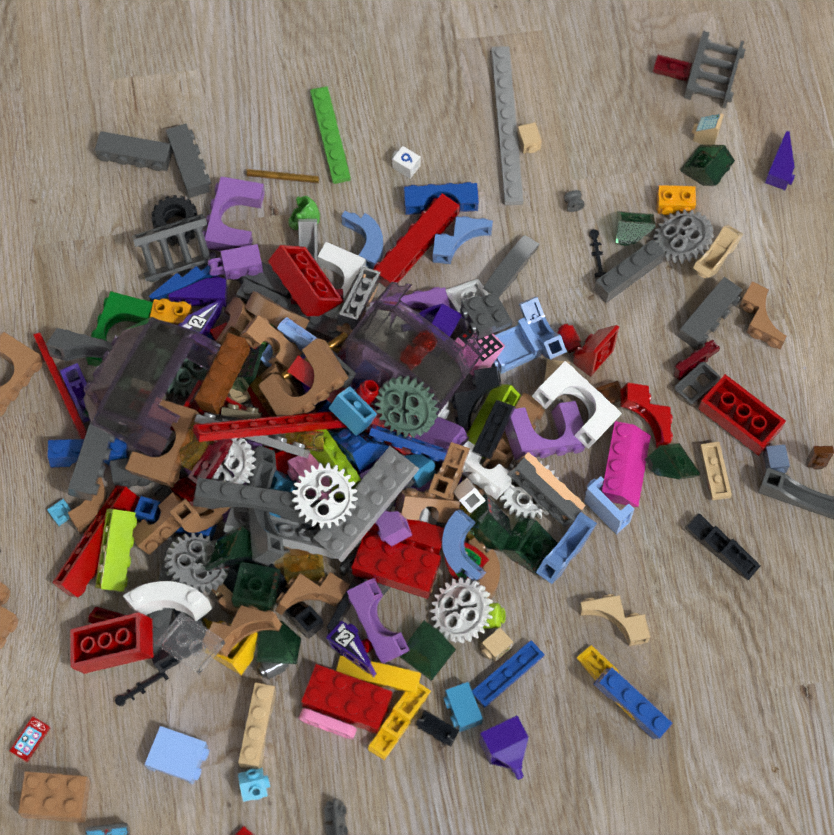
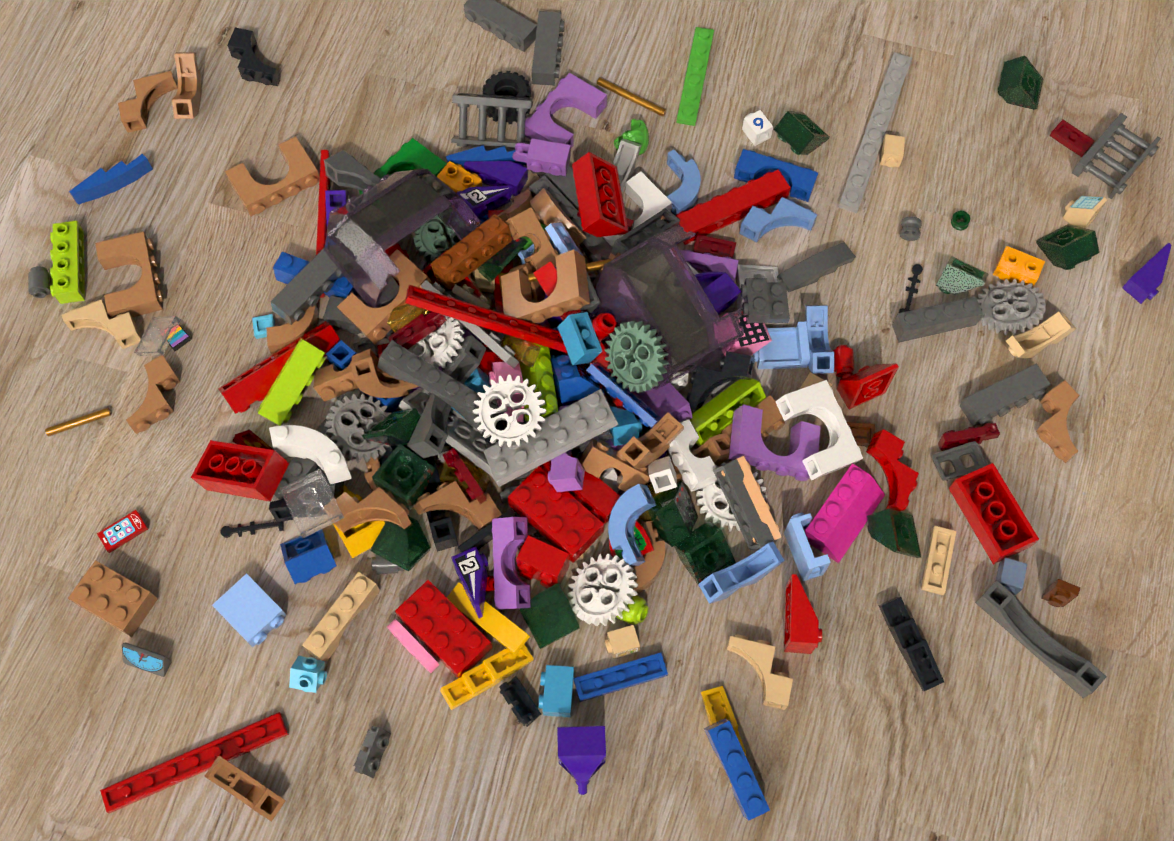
camera: 25 degrees right, 0 degrees up
clear red hinge [399,330,438,371] -> none
black tile [472,399,515,460] -> none
none -> blue slope [280,527,337,584]
none -> dark red hinge [443,448,487,504]
none -> red brick [516,535,569,589]
none -> dark red plate [693,234,736,258]
none -> clear green slope [773,111,830,155]
none -> red slope [784,574,822,654]
none -> dark green bush [951,211,971,231]
none -> clear green slope [998,56,1043,110]

